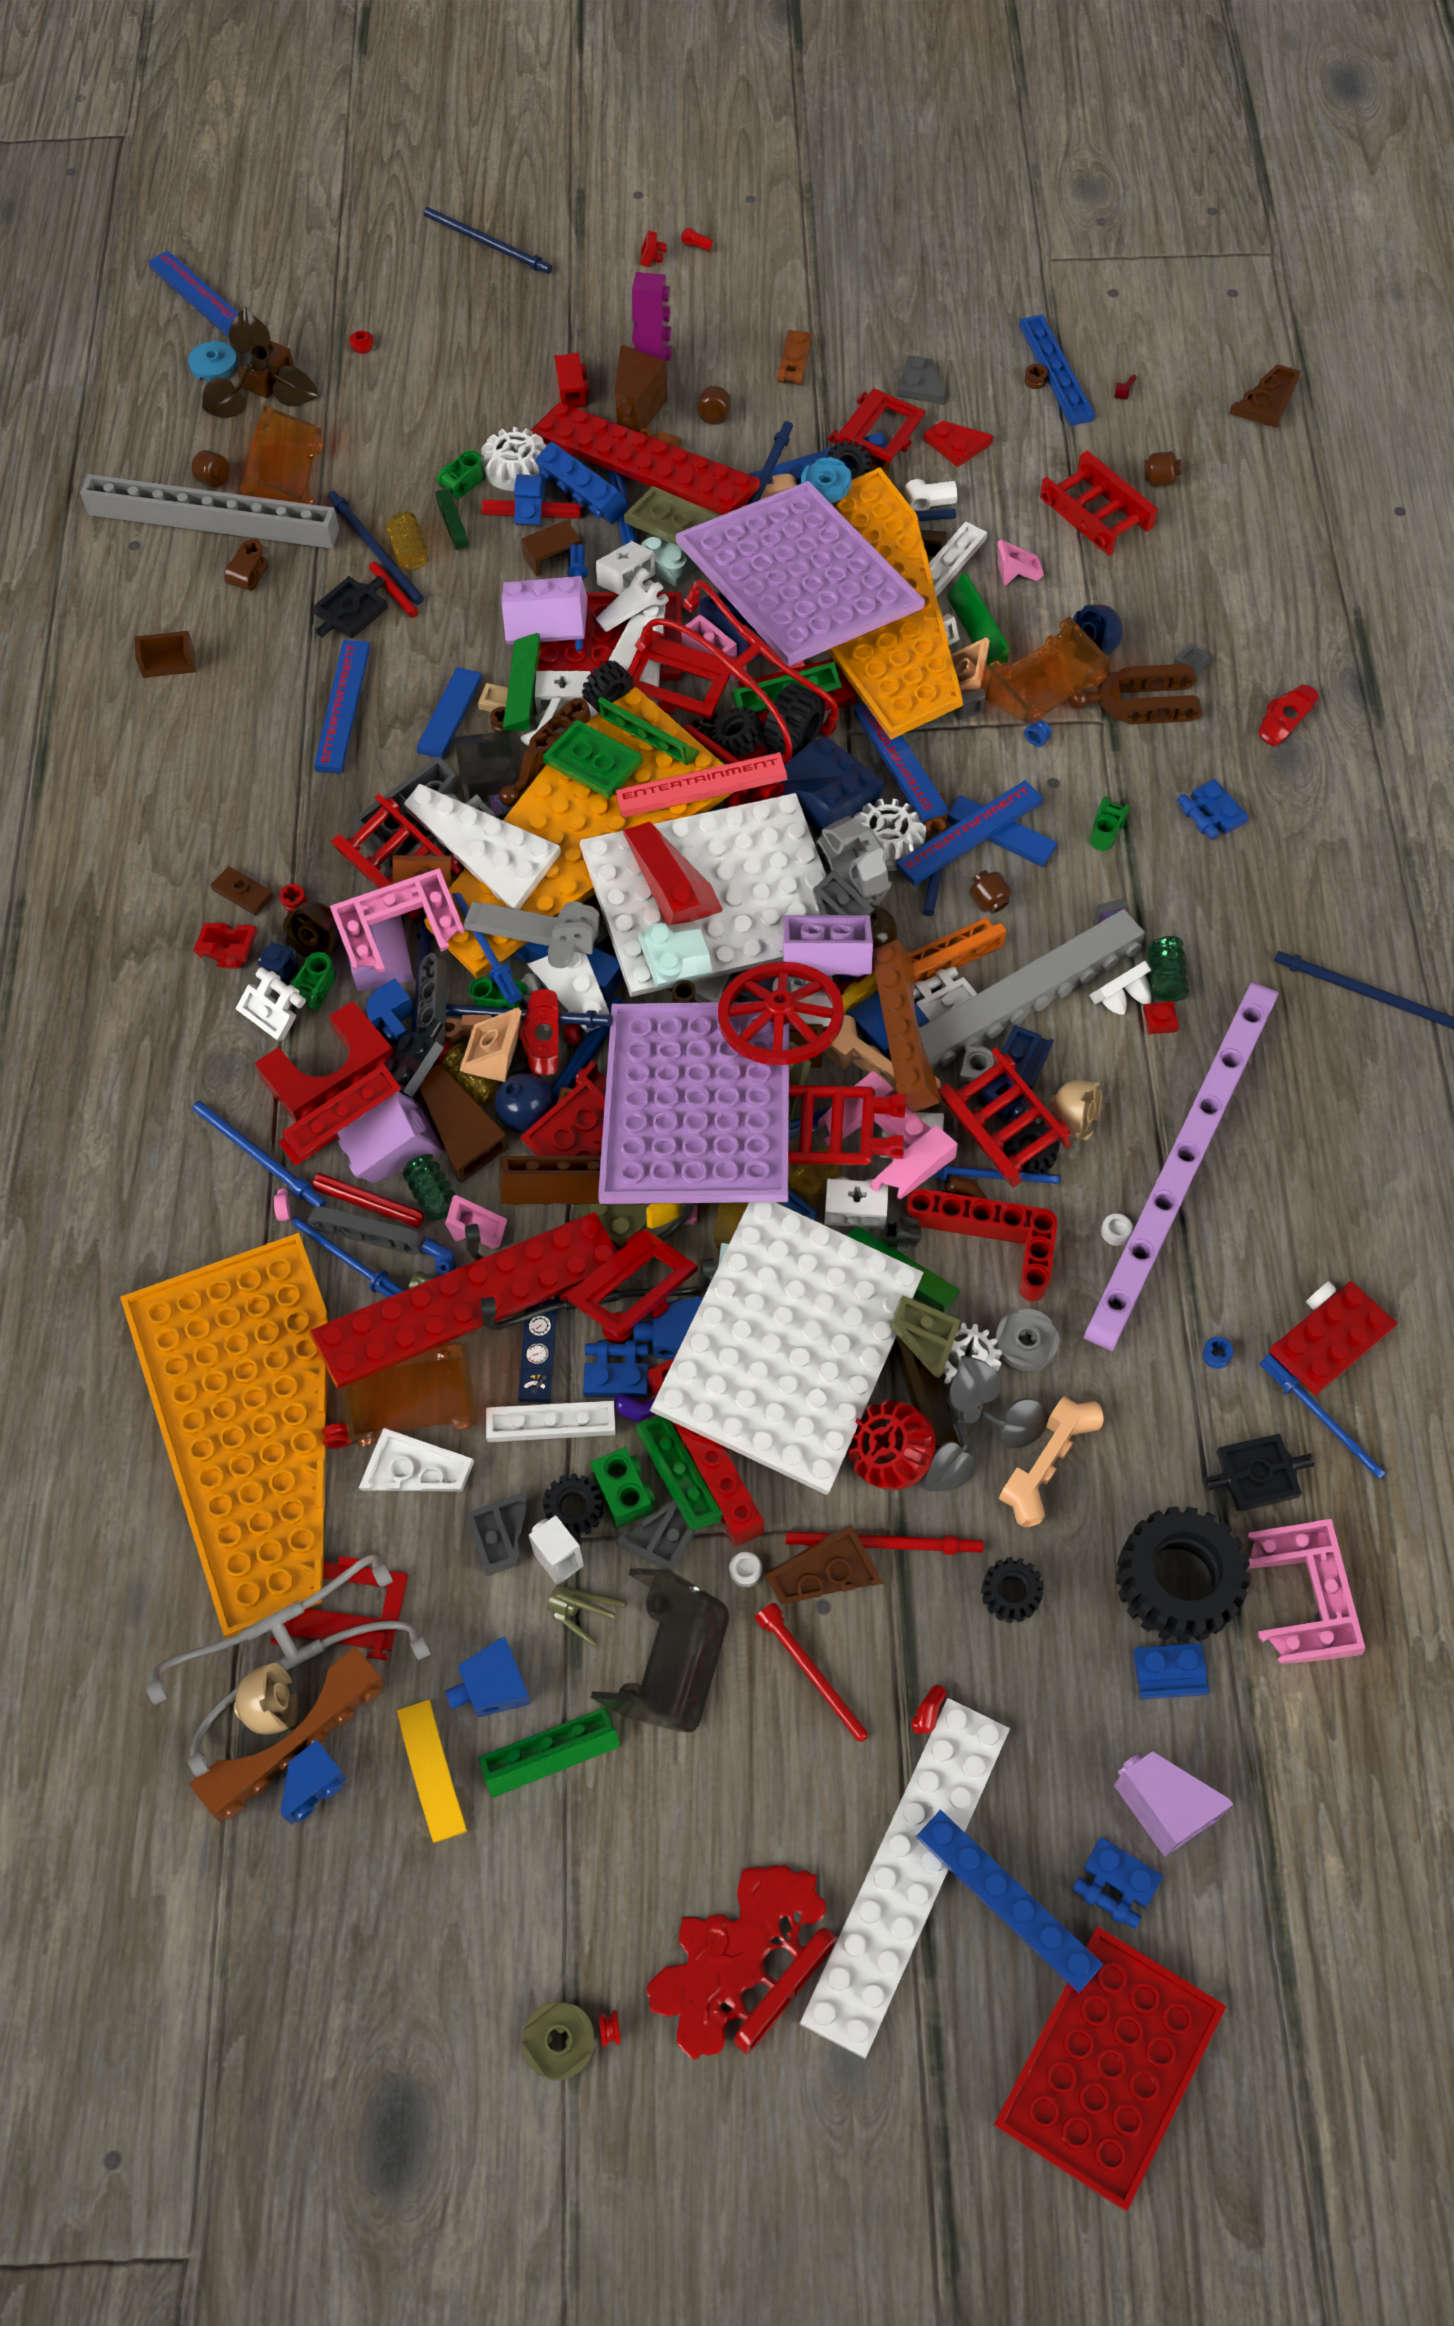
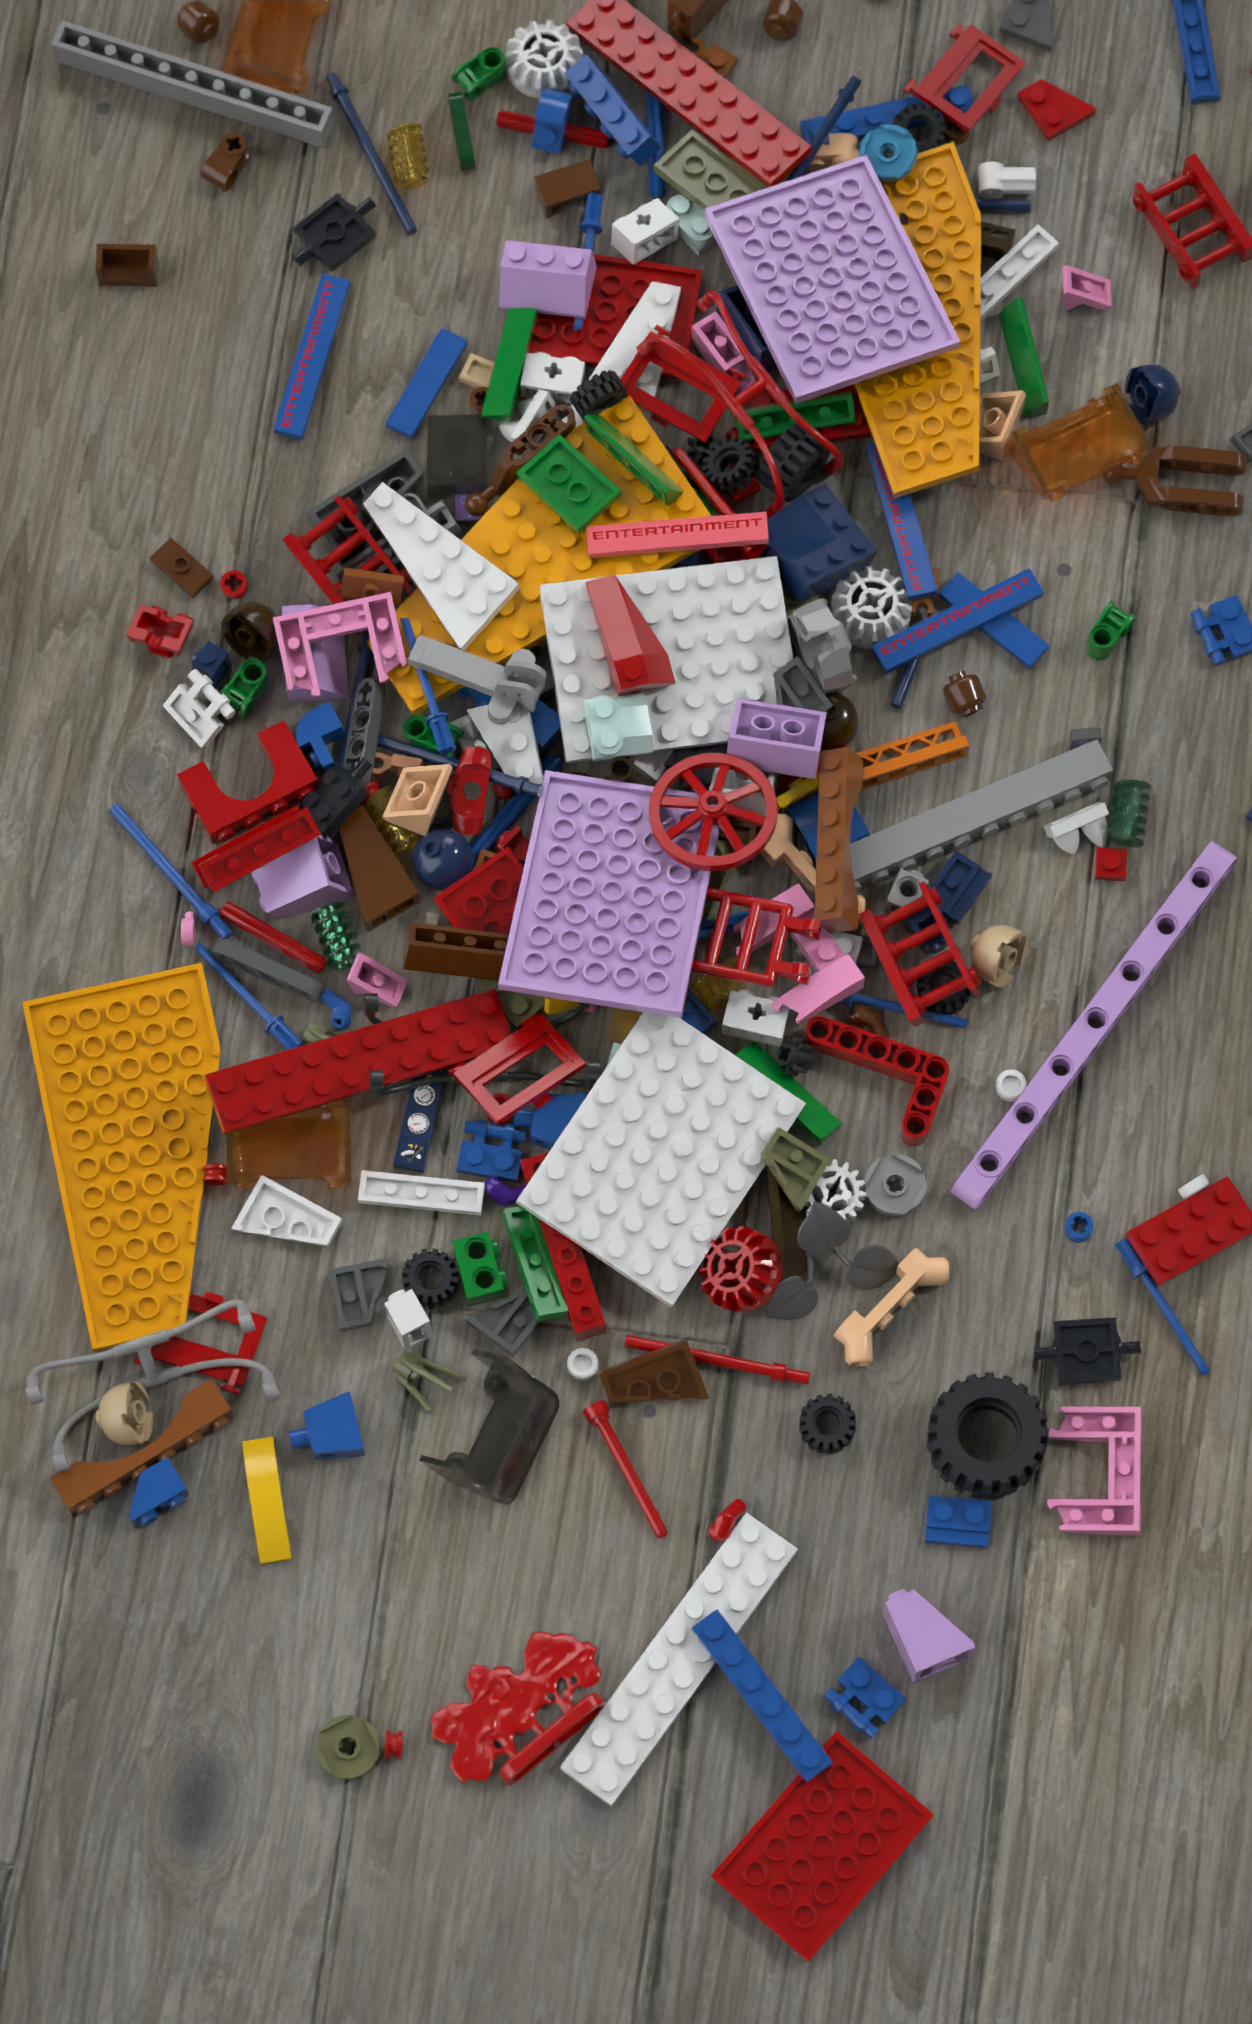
camera: 10 degrees right, 10 degrees up
red bar [369,561,418,618] -> none
green slope [478,1707,620,1797] -> none
white flag [596,568,669,632] -> none
white plate [913,966,977,1021] -> none
dark grey tile [956,688,986,720] -> none
reddish brown bush [1024,364,1048,389] -> none
blue bush [1024,719,1052,747] -> none

